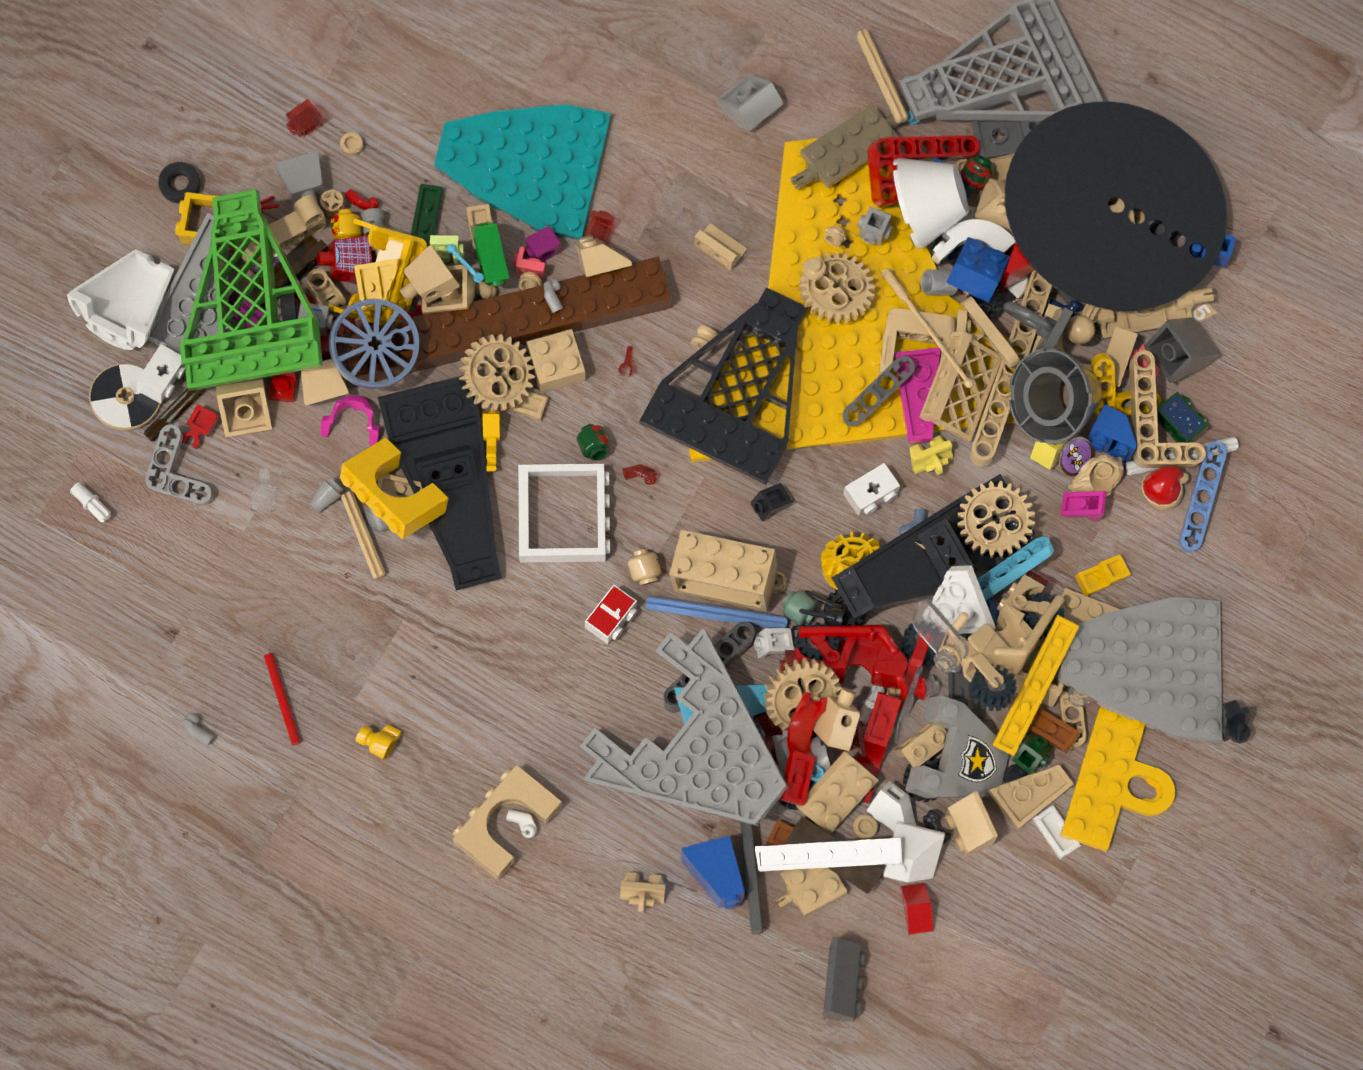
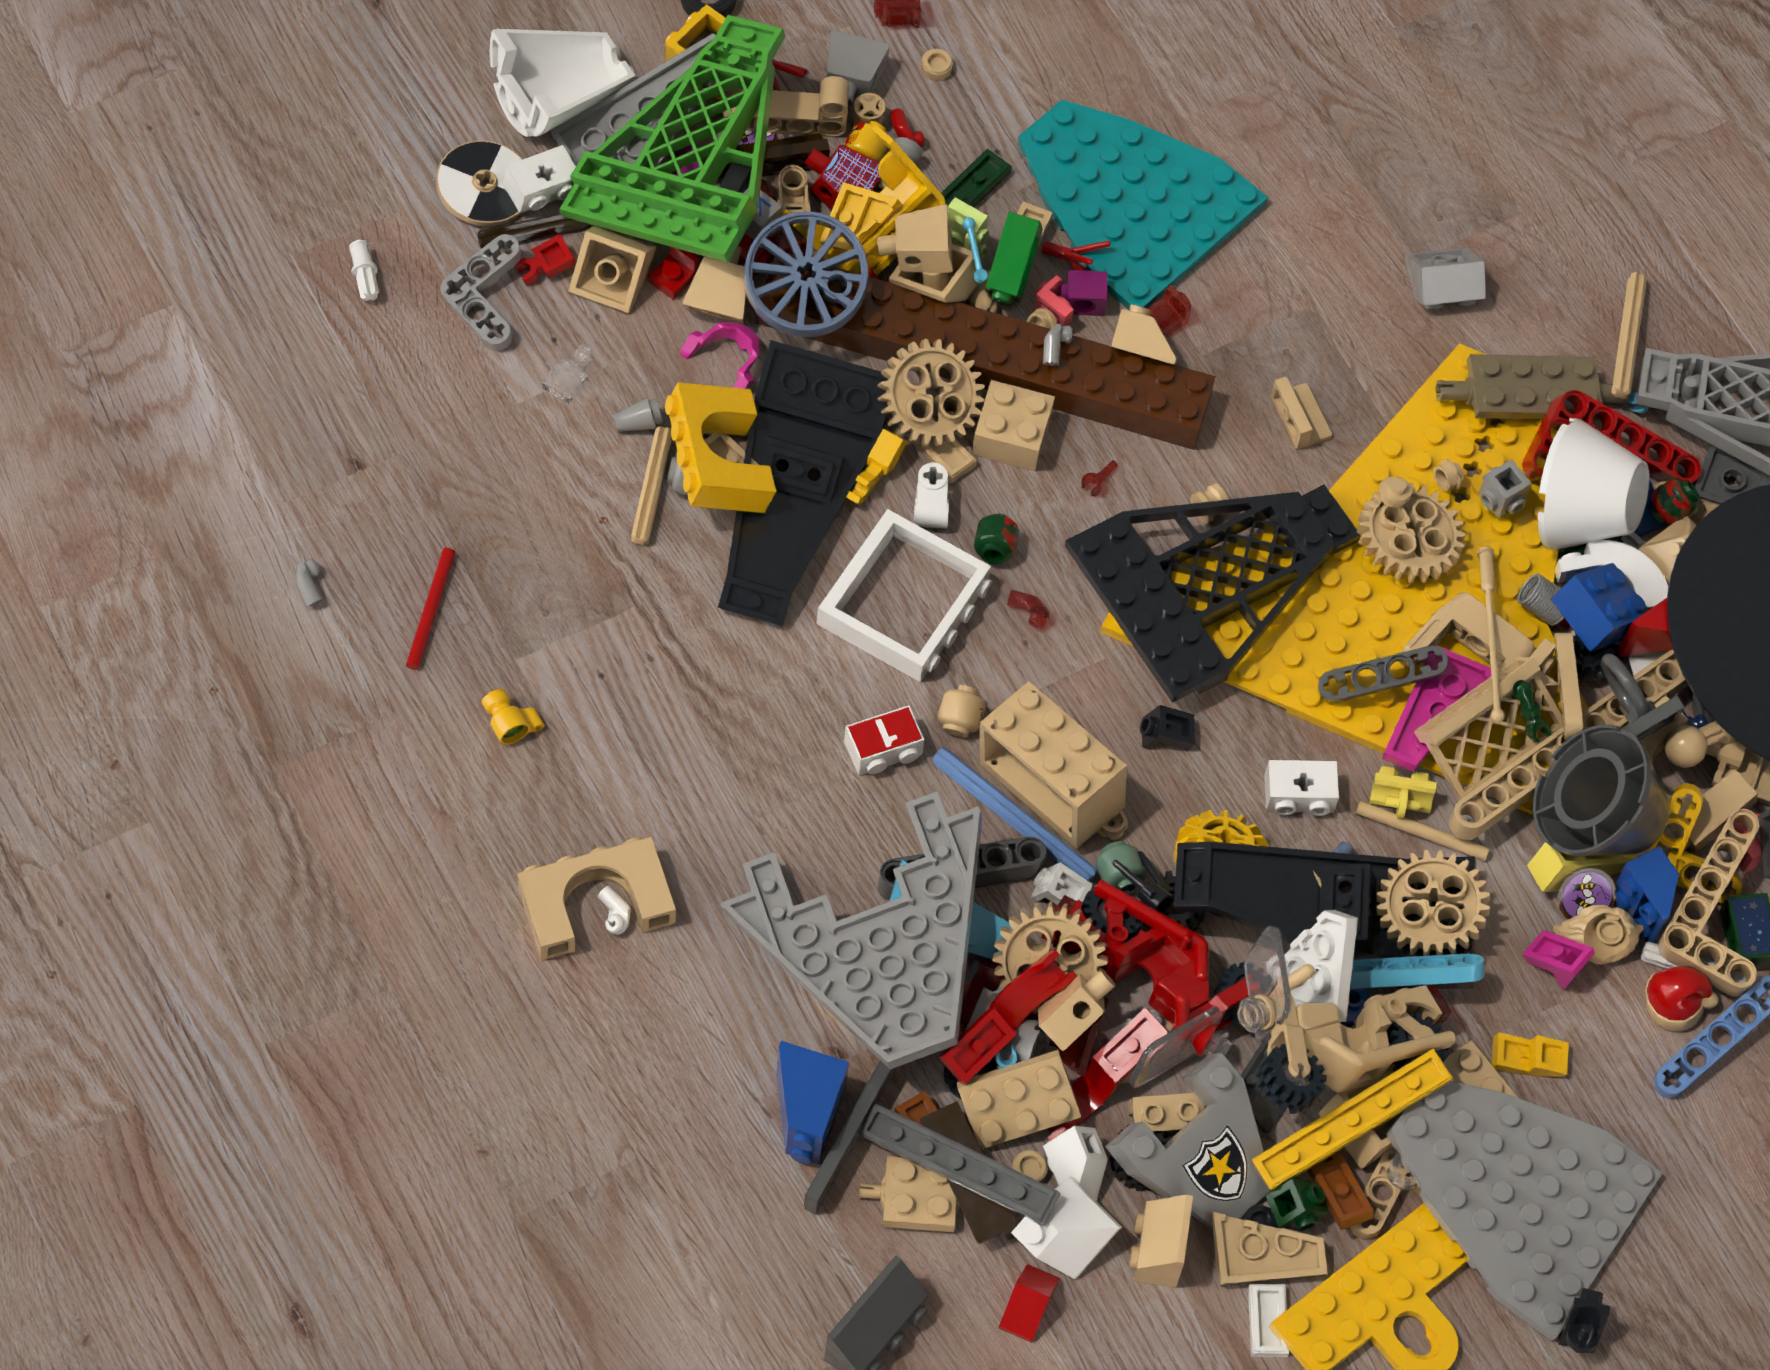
camera: 30 degrees right, 10 degrees down
tan hips [620,872,665,913] -> none
black arm [923,810,951,844] -> none
none -> white piece [914,462,949,529]
none -> red plant [1042,241,1111,271]
none -> tan bar [1356,801,1490,861]
none -> dark green piece [1513,680,1551,743]

